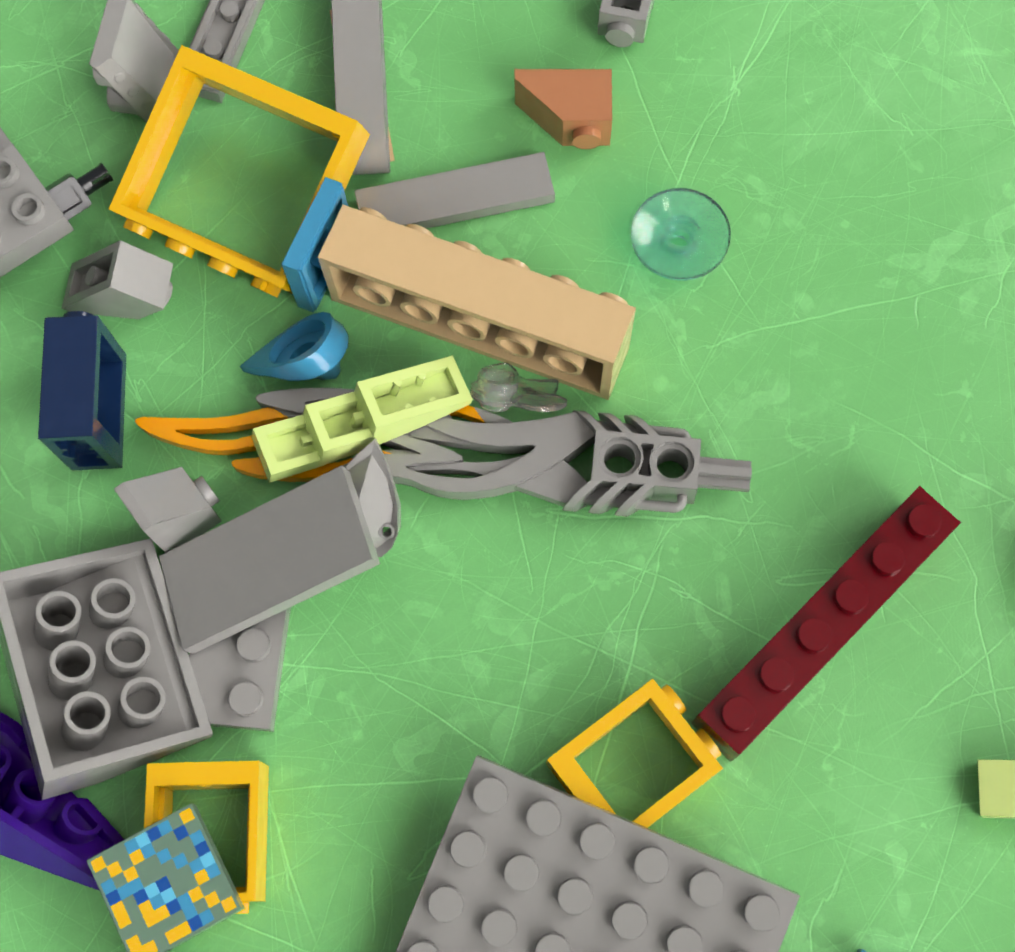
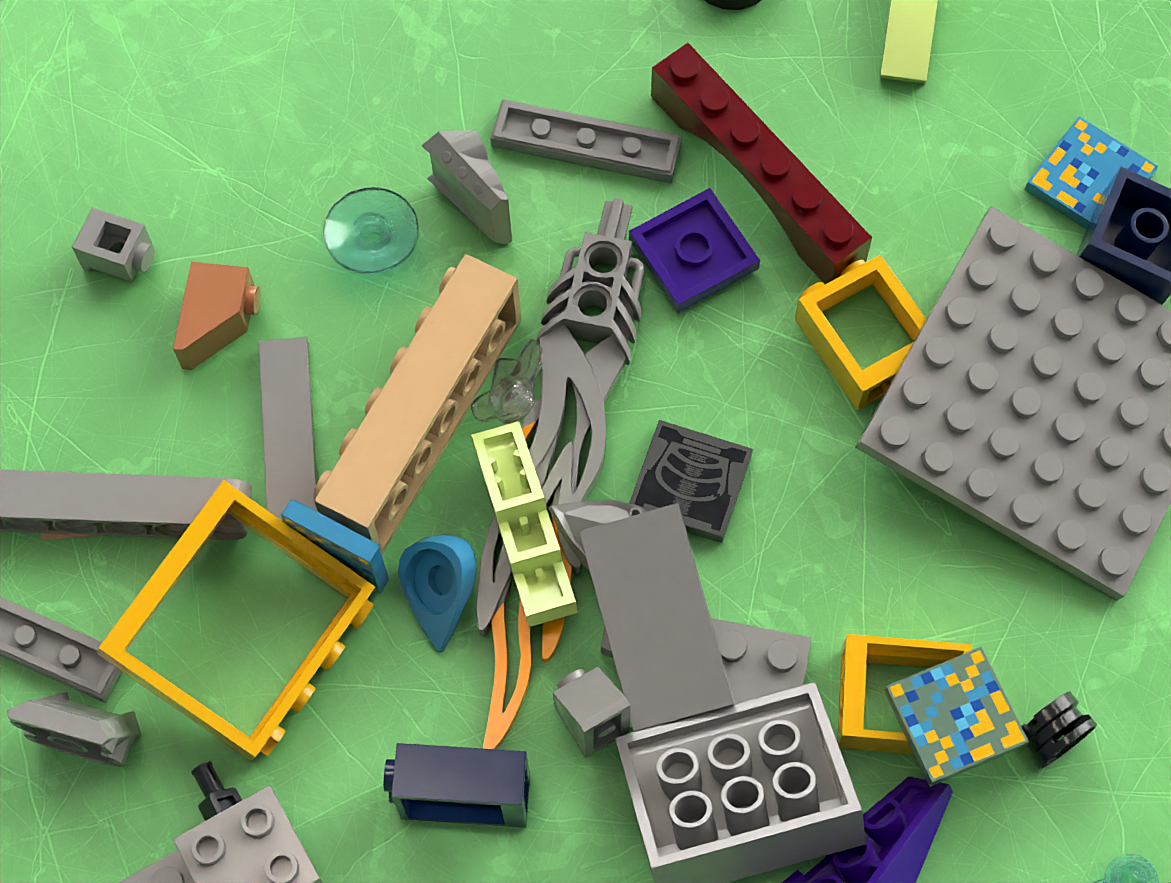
camera: 85 degrees left, 5 degrees down
light grey slope [62,240,174,319] -> none
none -> light grey slope [421,130,512,245]
none -> light grey tile [490,99,682,183]
none -> dark purple plate [629,188,760,313]
none -> tile [629,420,753,543]

